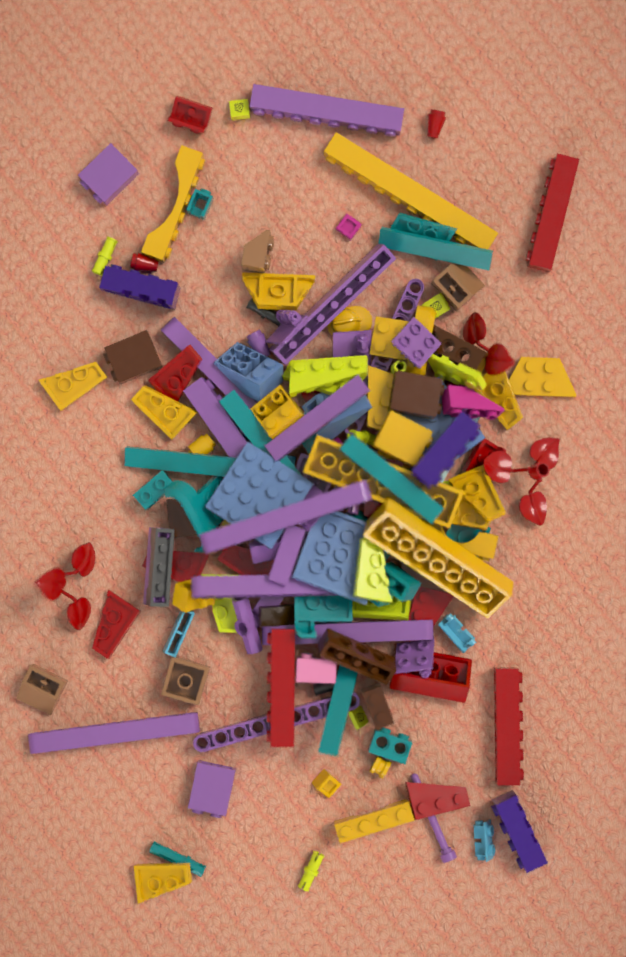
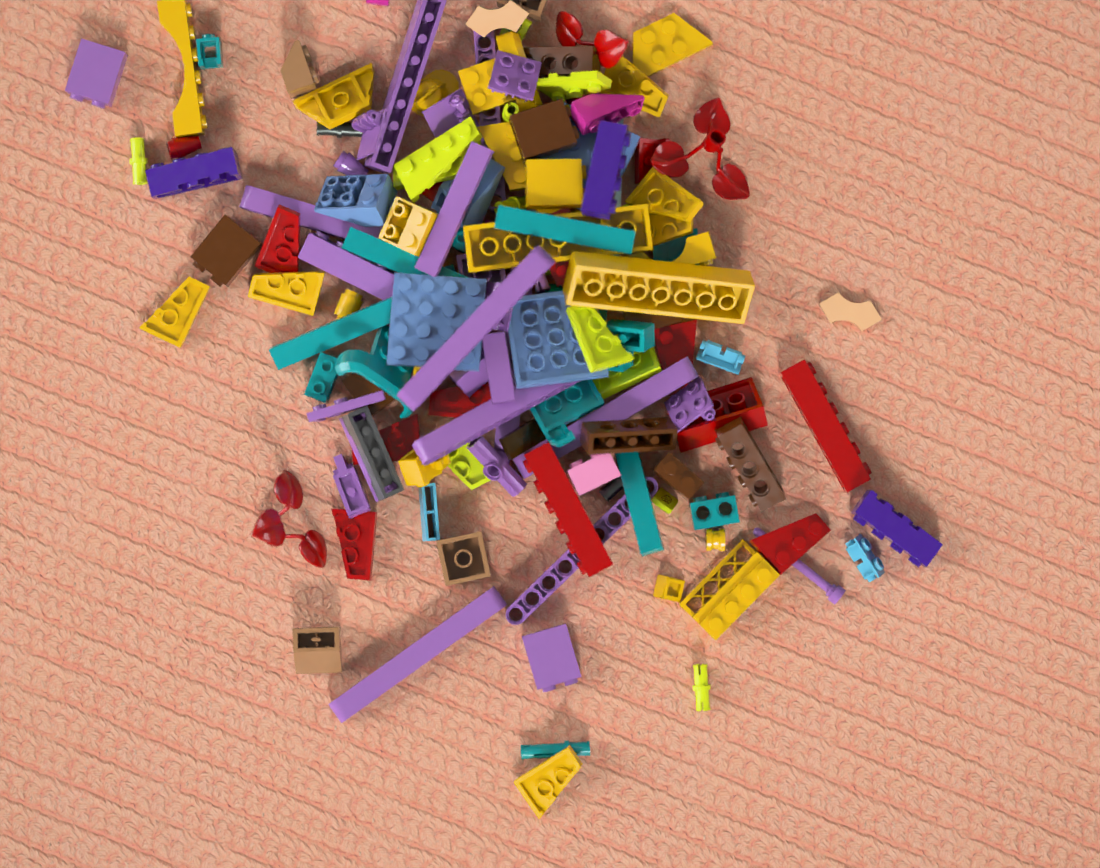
camera: 30 degrees left, 0 degrees up
none -> medium lavender wing [307,391,386,422]
none -> medium lavender hinge [333,454,371,519]
none -> light nougat tile [465,0,529,38]
none -> yellow fence [679,539,764,624]
none -> reddish brown brick [715,416,786,512]
none -> light nougat tile [819,292,882,332]

